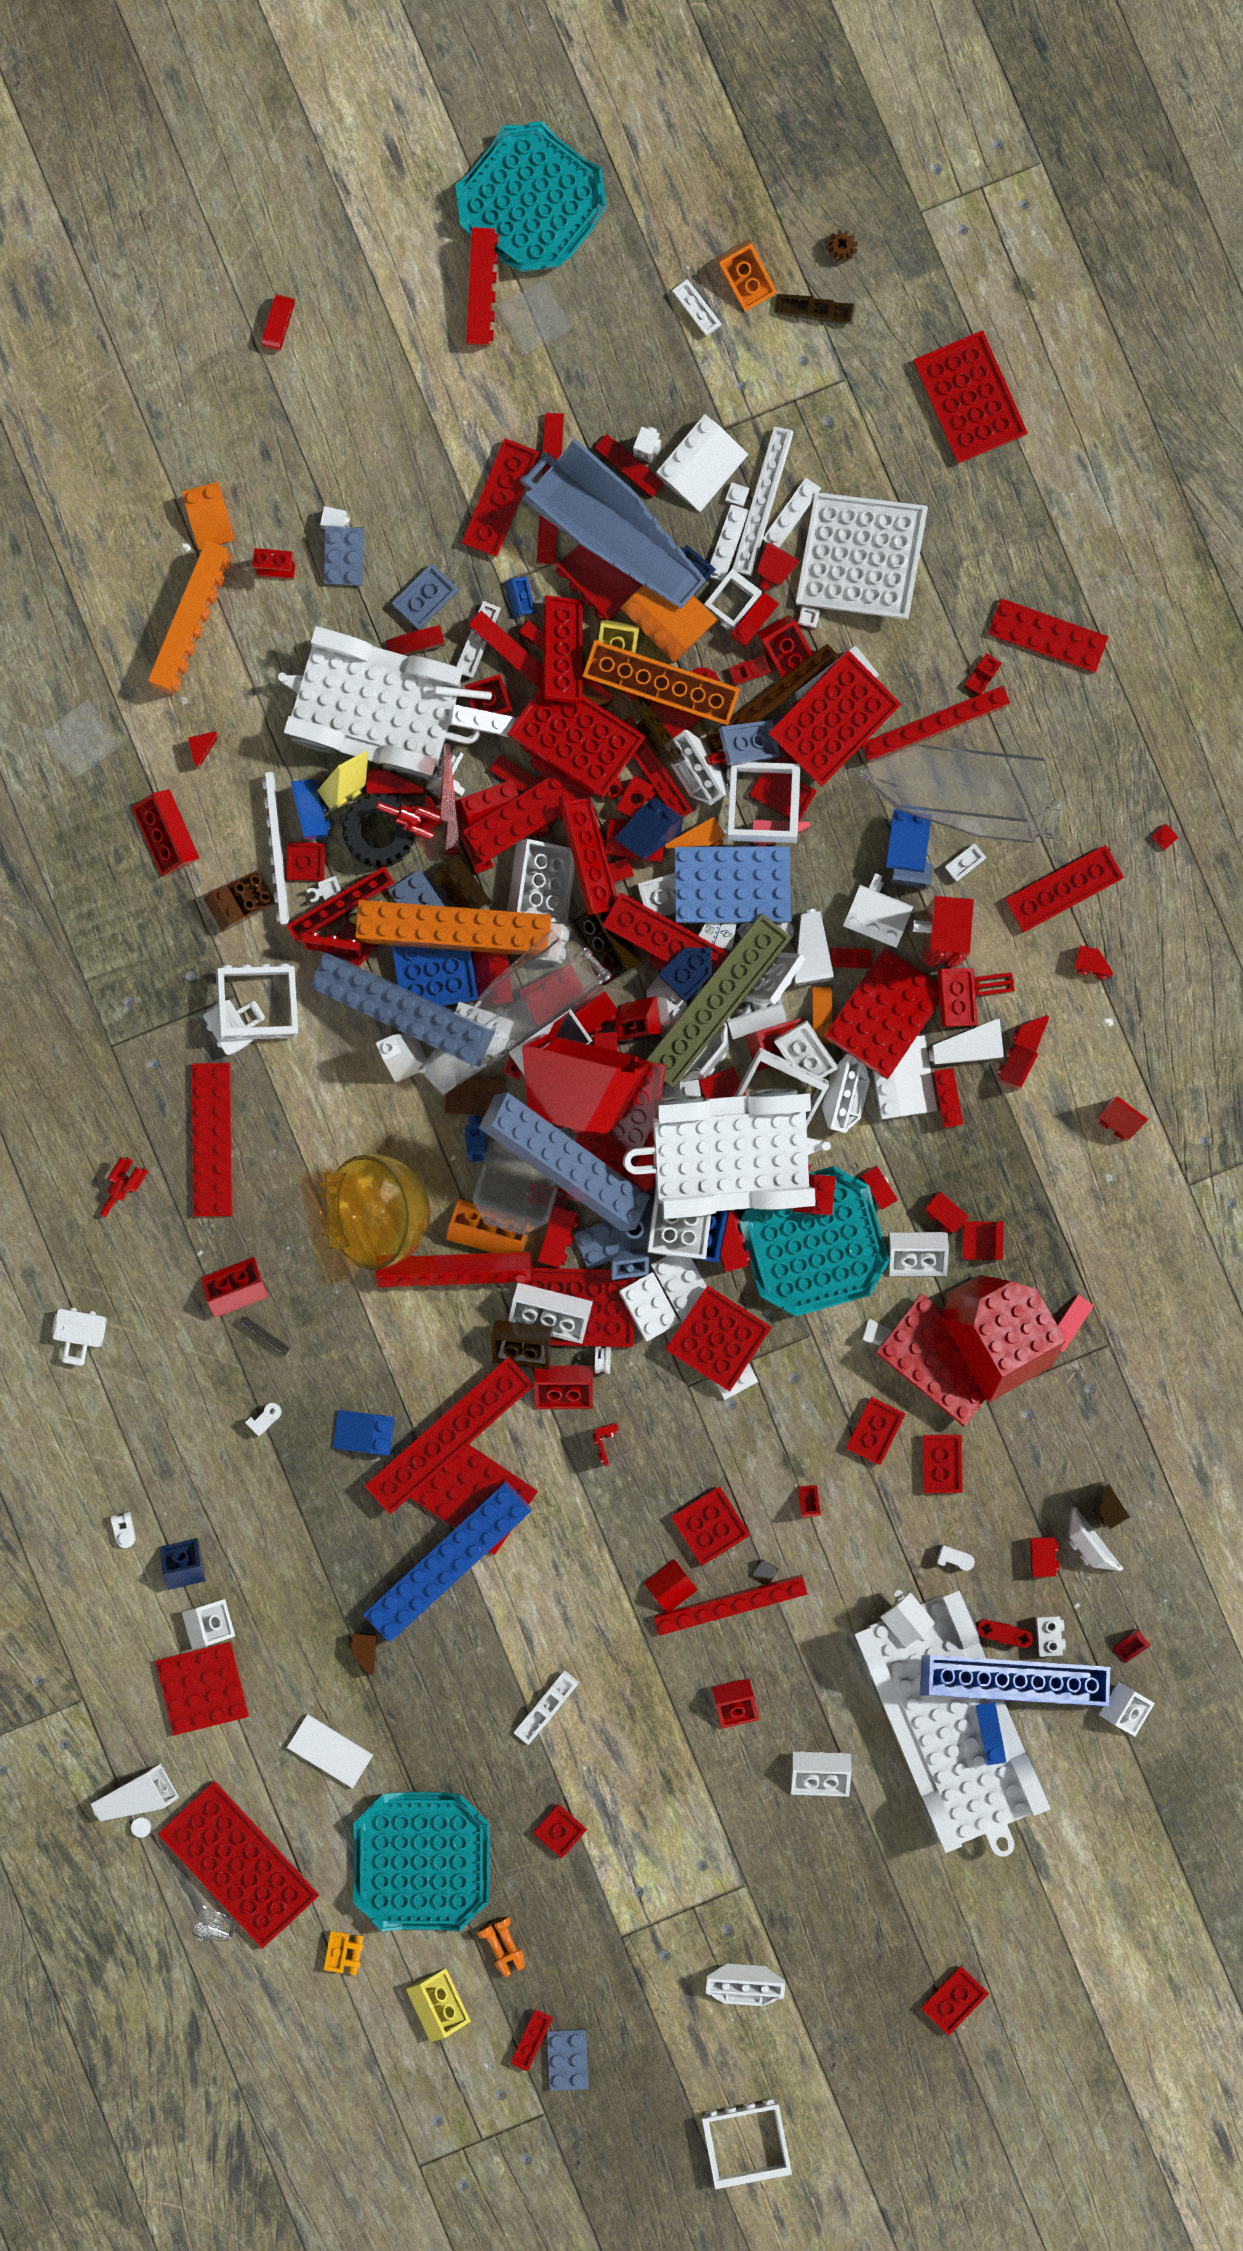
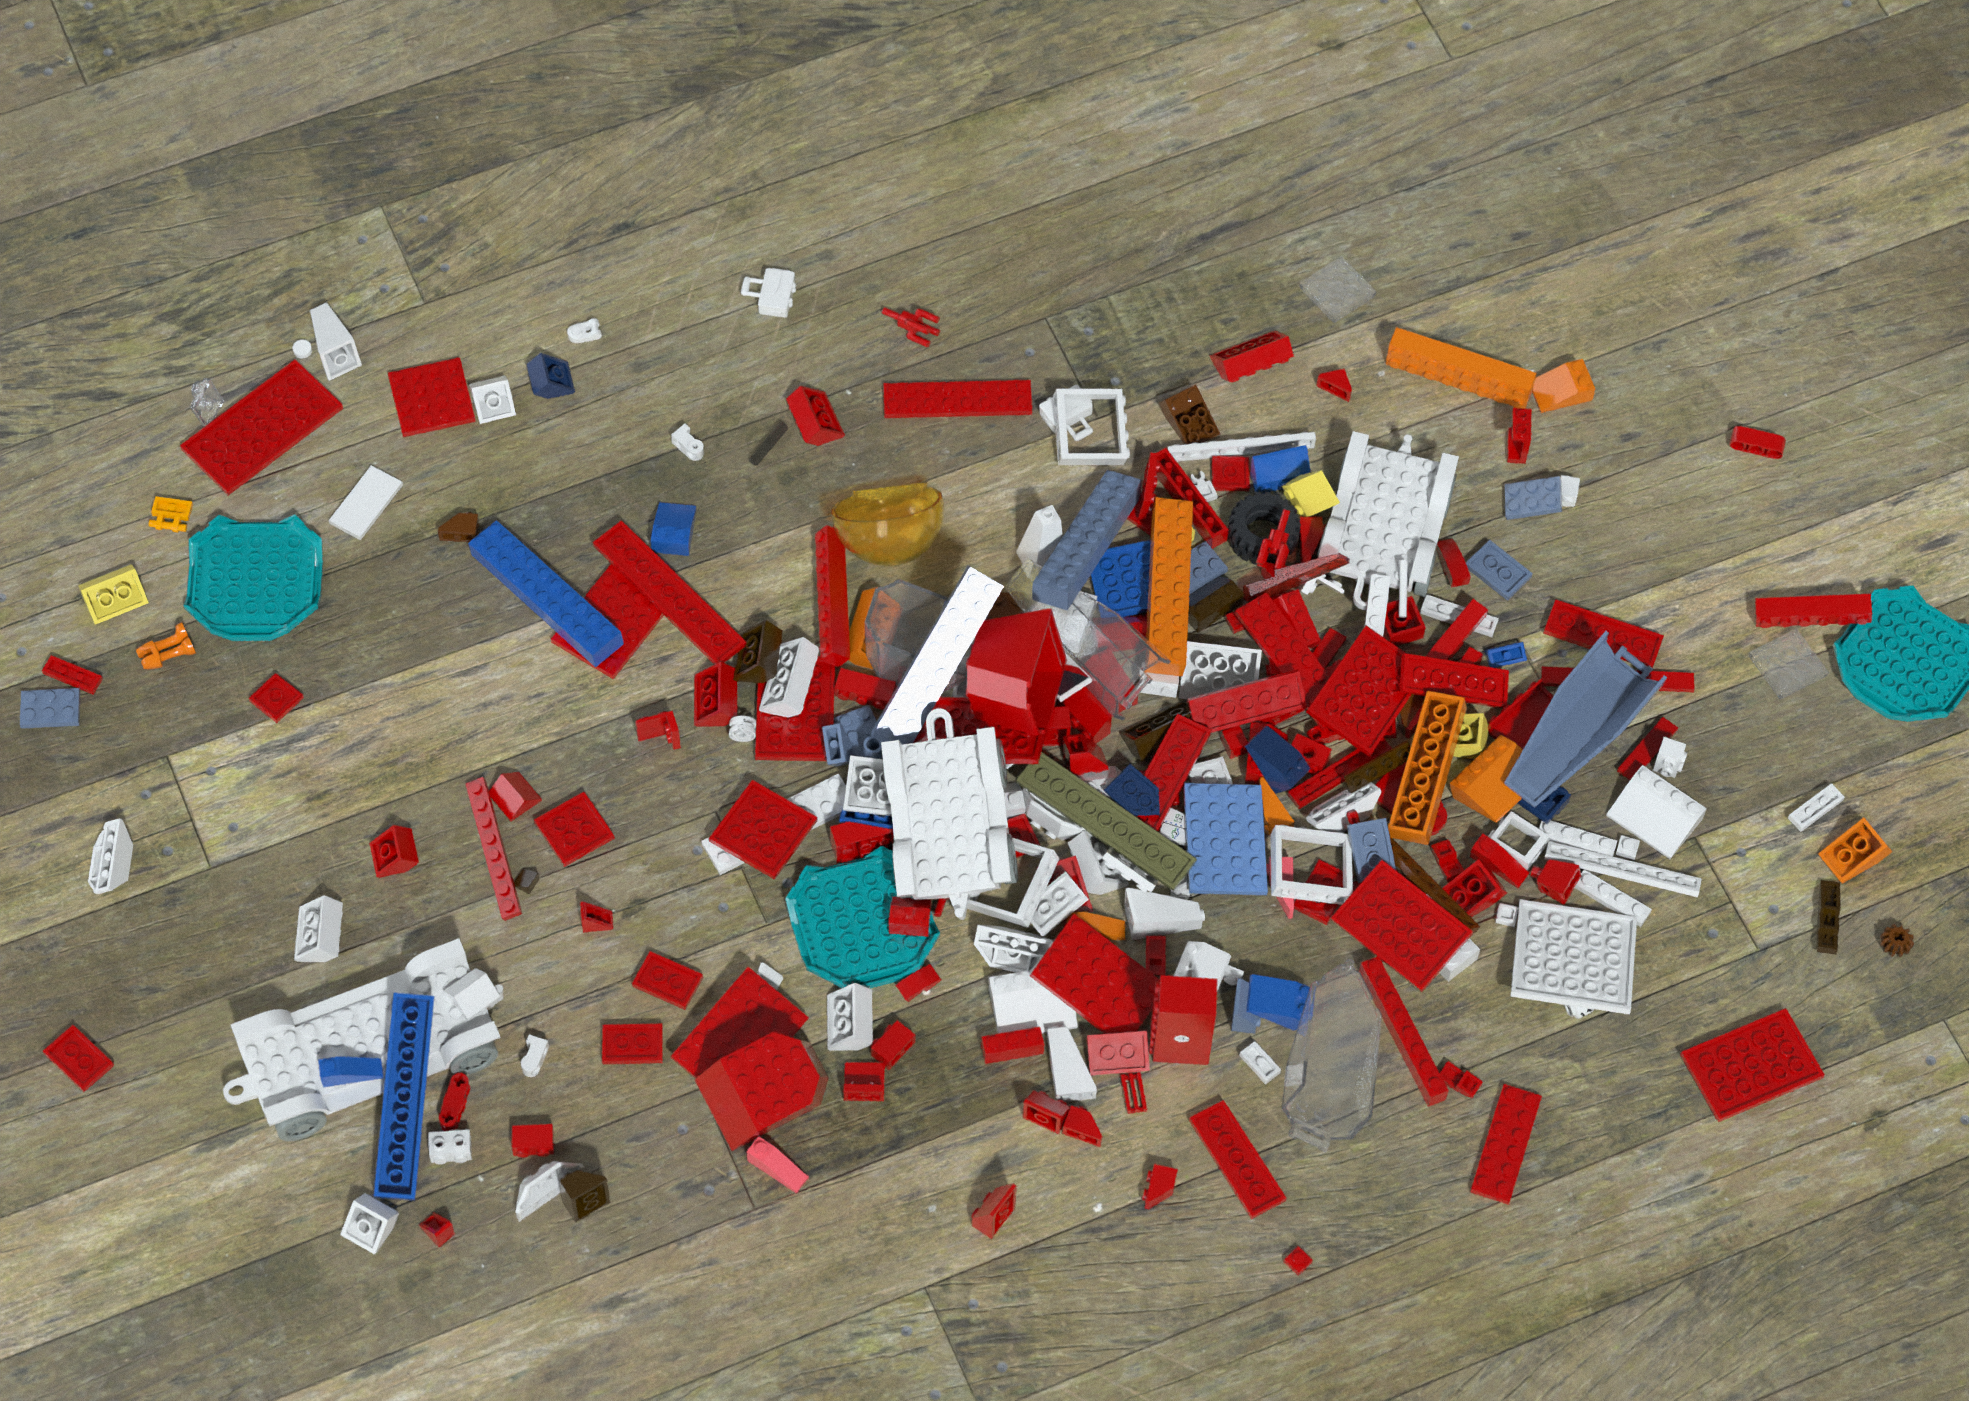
camera: 85 degrees right, 25 degrees down
white slope [514,1670,580,1745] -> none
white plate [619,1272,680,1341] -> none

